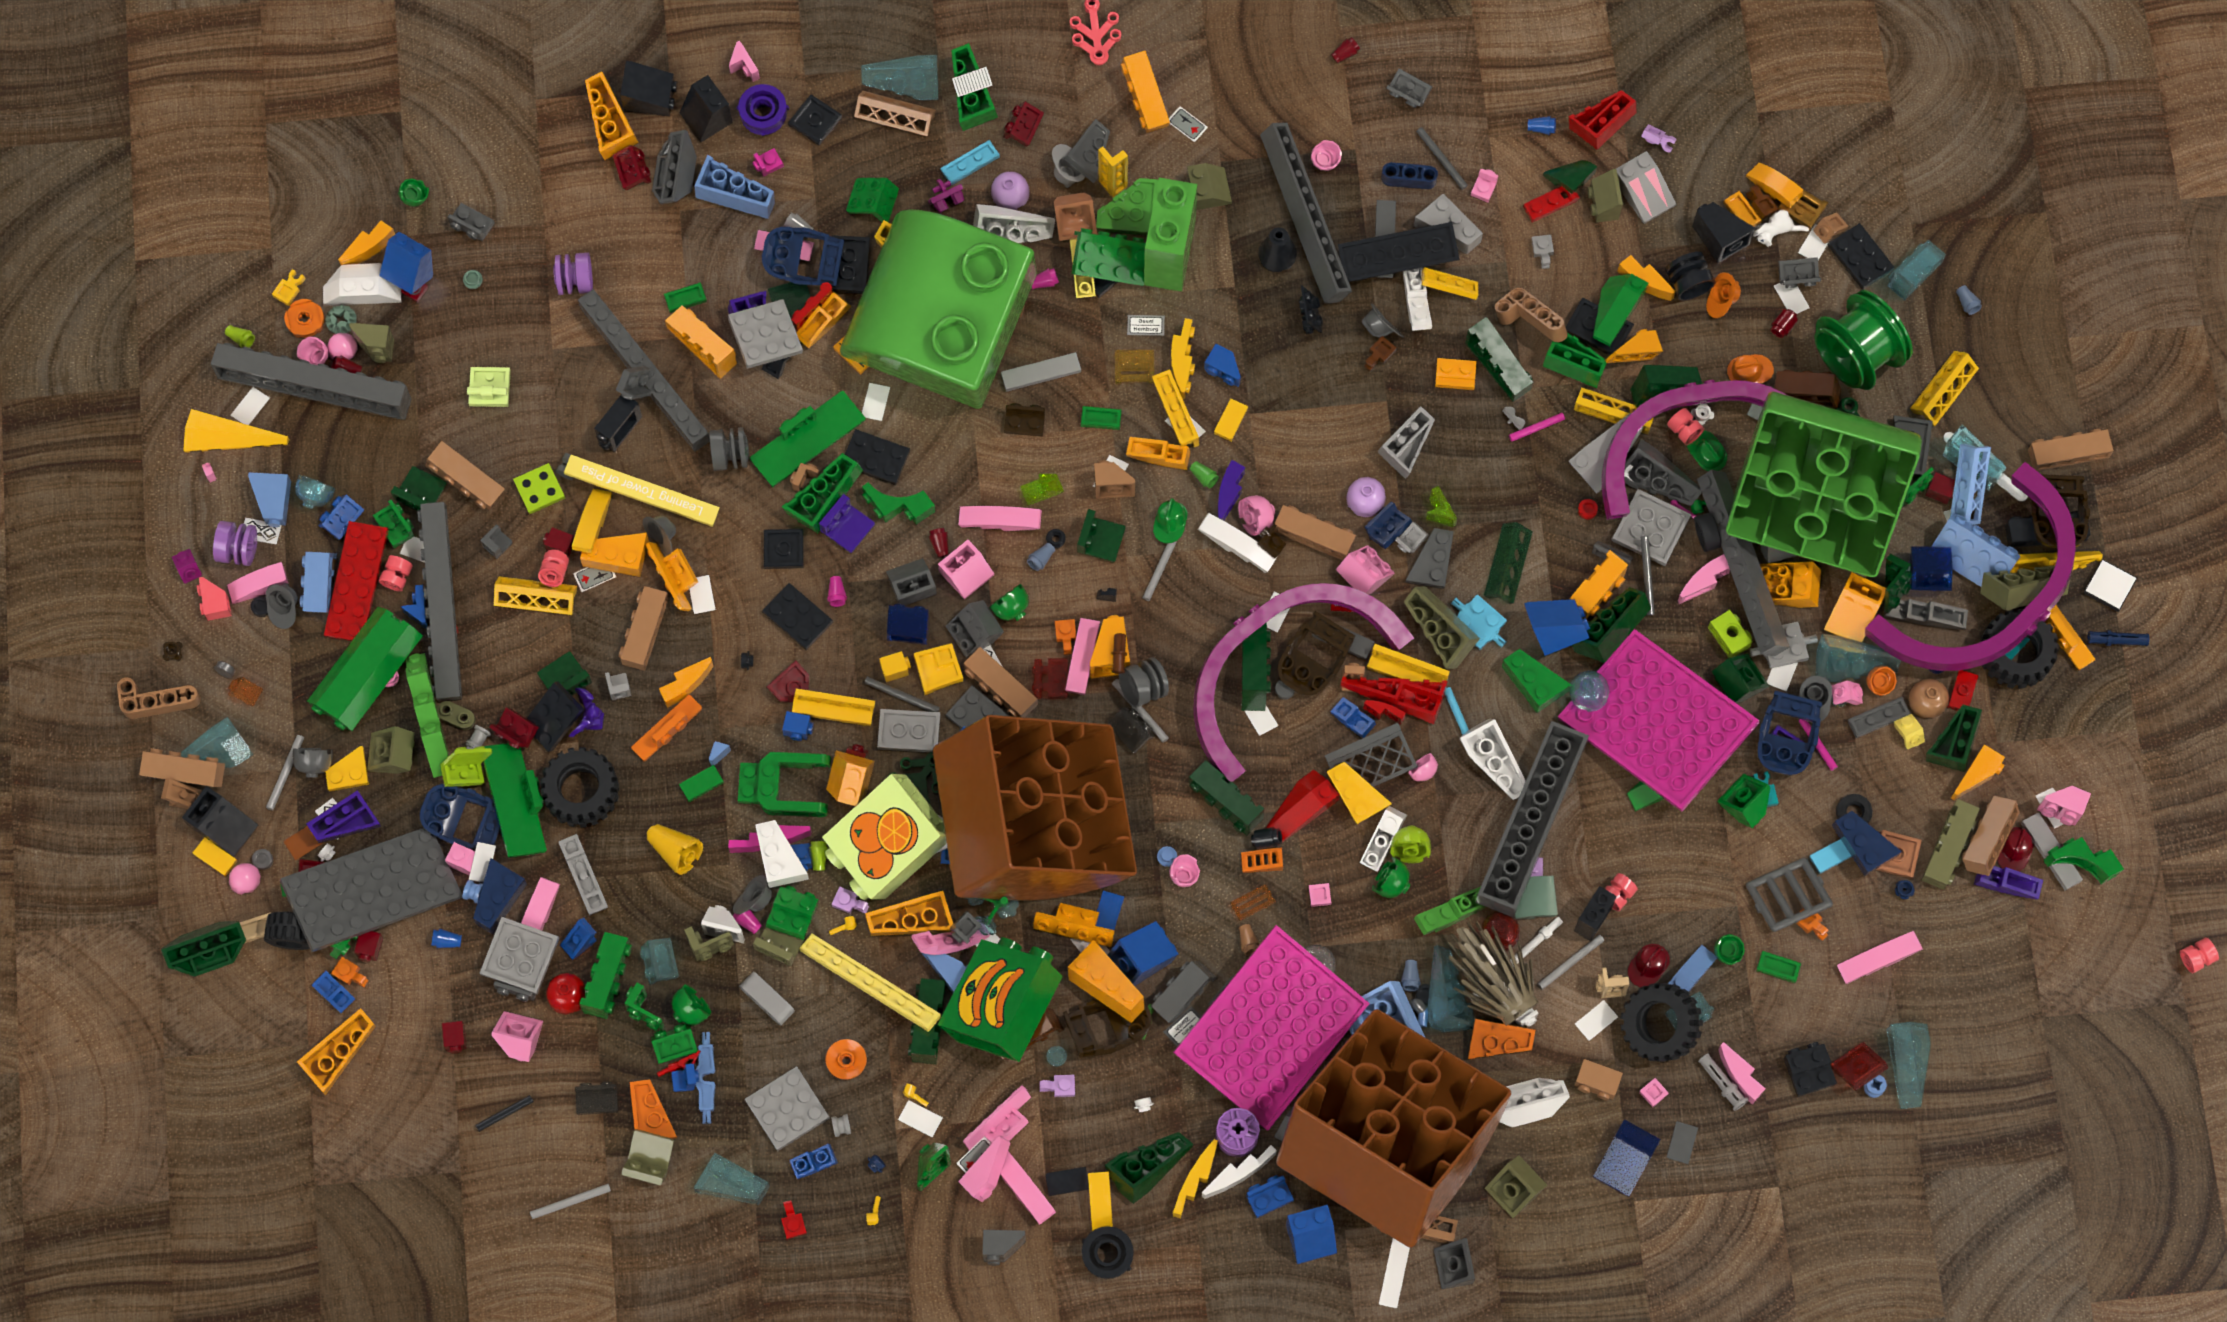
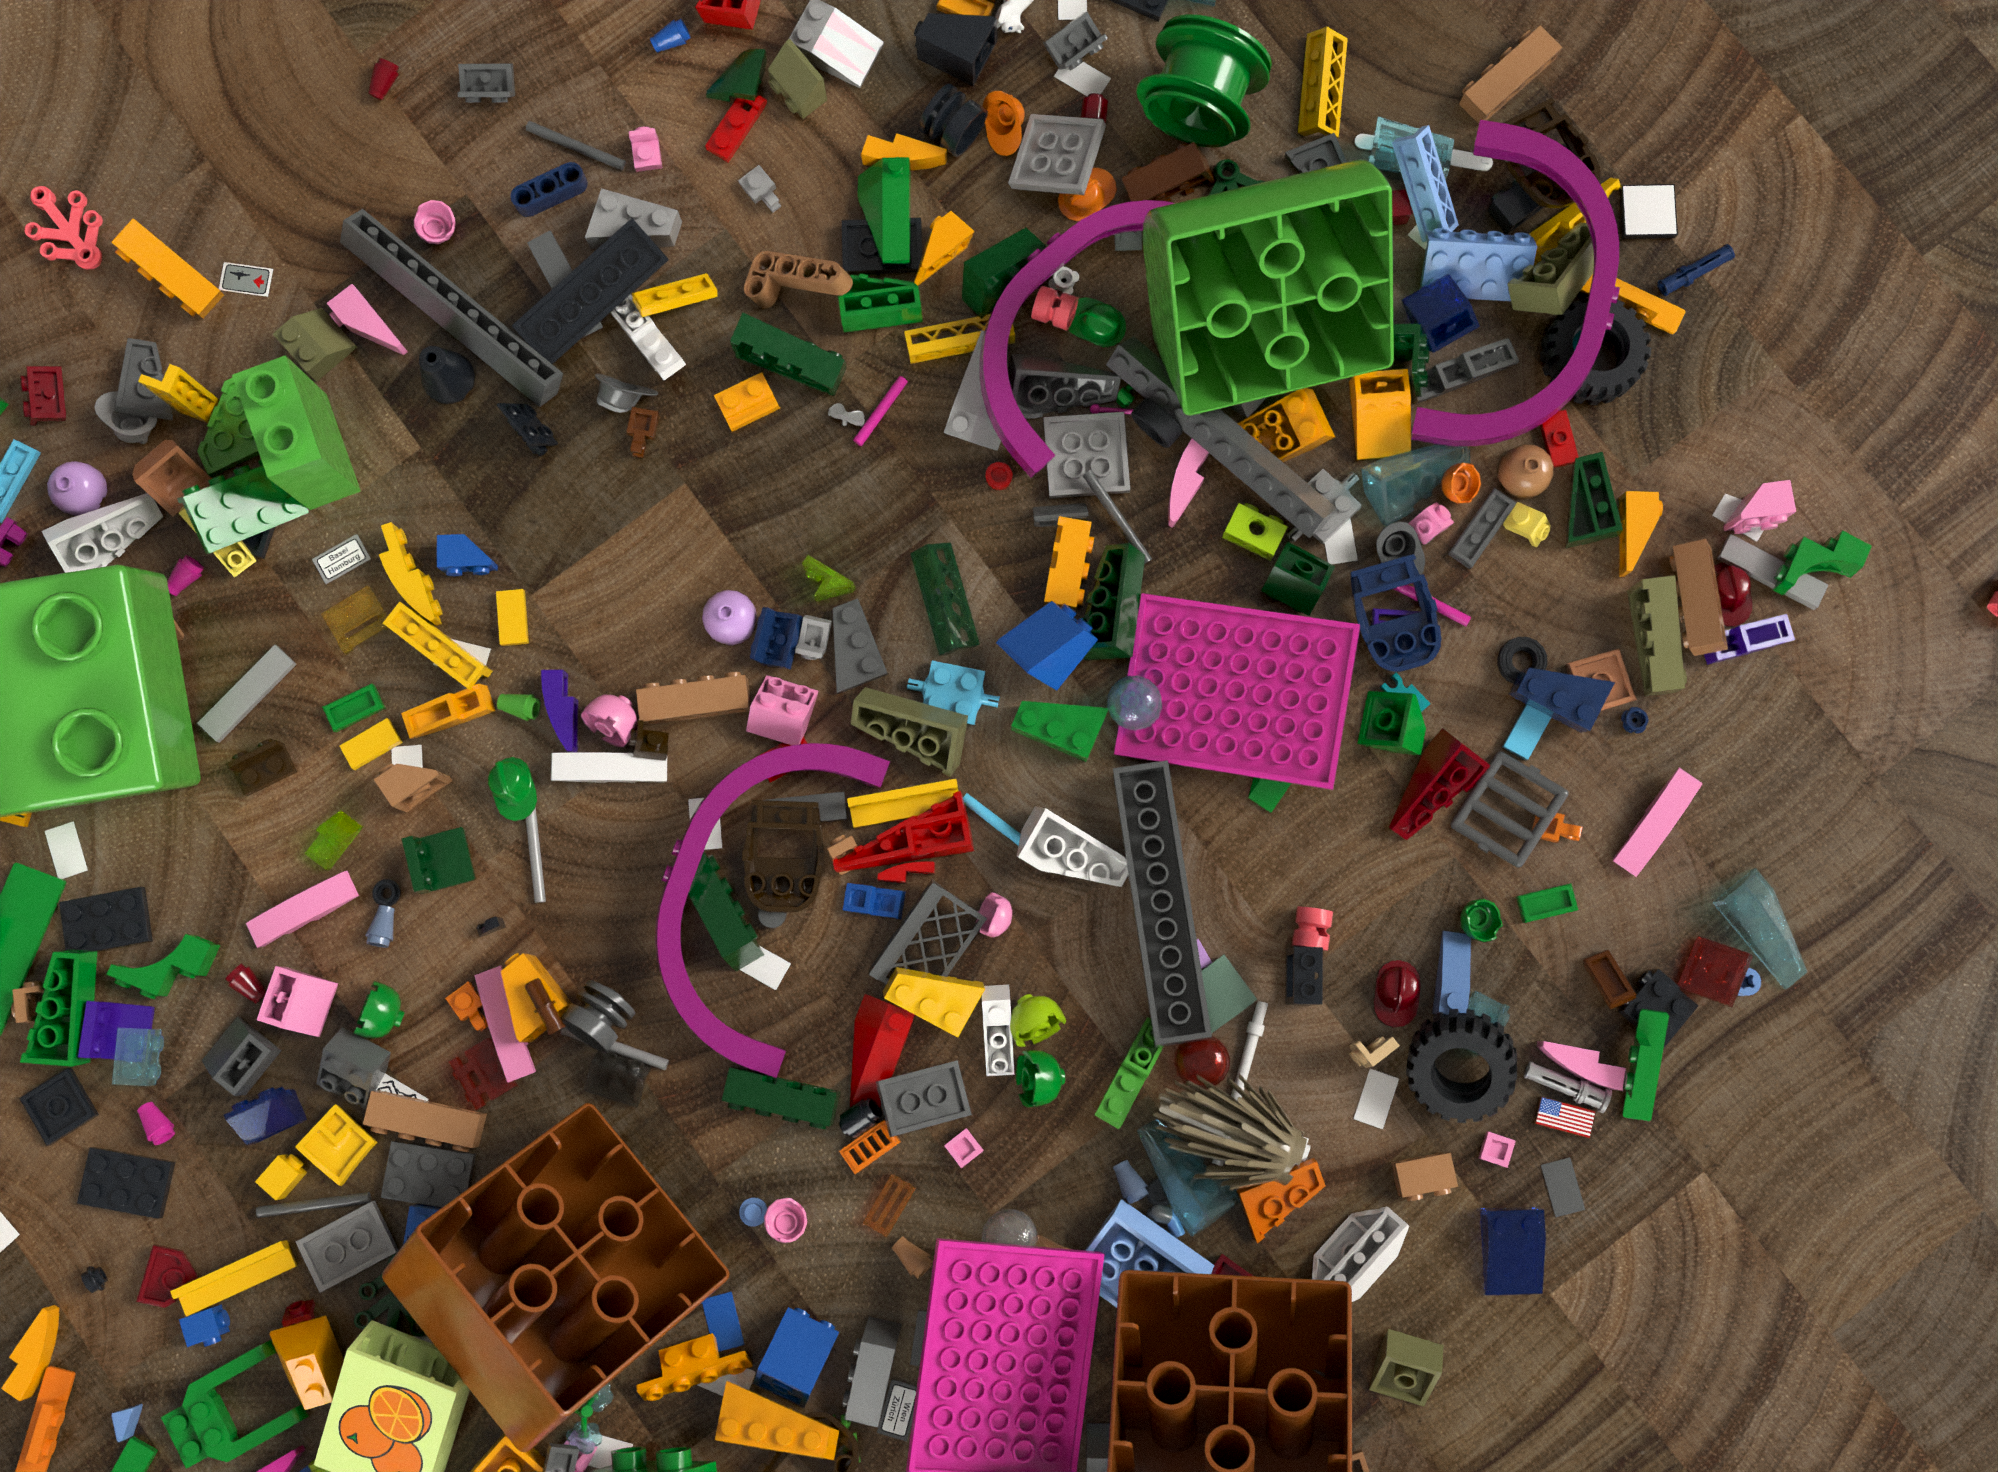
camera: 30 degrees left, 10 degrees up
light grey wedge [1378,406,1435,479] -> none
light grey bar [1537,934,1604,990] -> none
none -> clear light blue bracket [112,1028,164,1086]
none -> bright pink slope [327,284,408,355]
none -> yellow tile [340,718,403,770]
none -> dark grey plate [876,1060,972,1137]
none -> light grey plate [1008,114,1106,195]
none -> dark red wedge [1389,728,1491,840]
none -> tile [1533,1096,1596,1139]
none -> reddish brown tile [1583,950,1636,1009]
none -> green bracket [1622,1009,1669,1121]

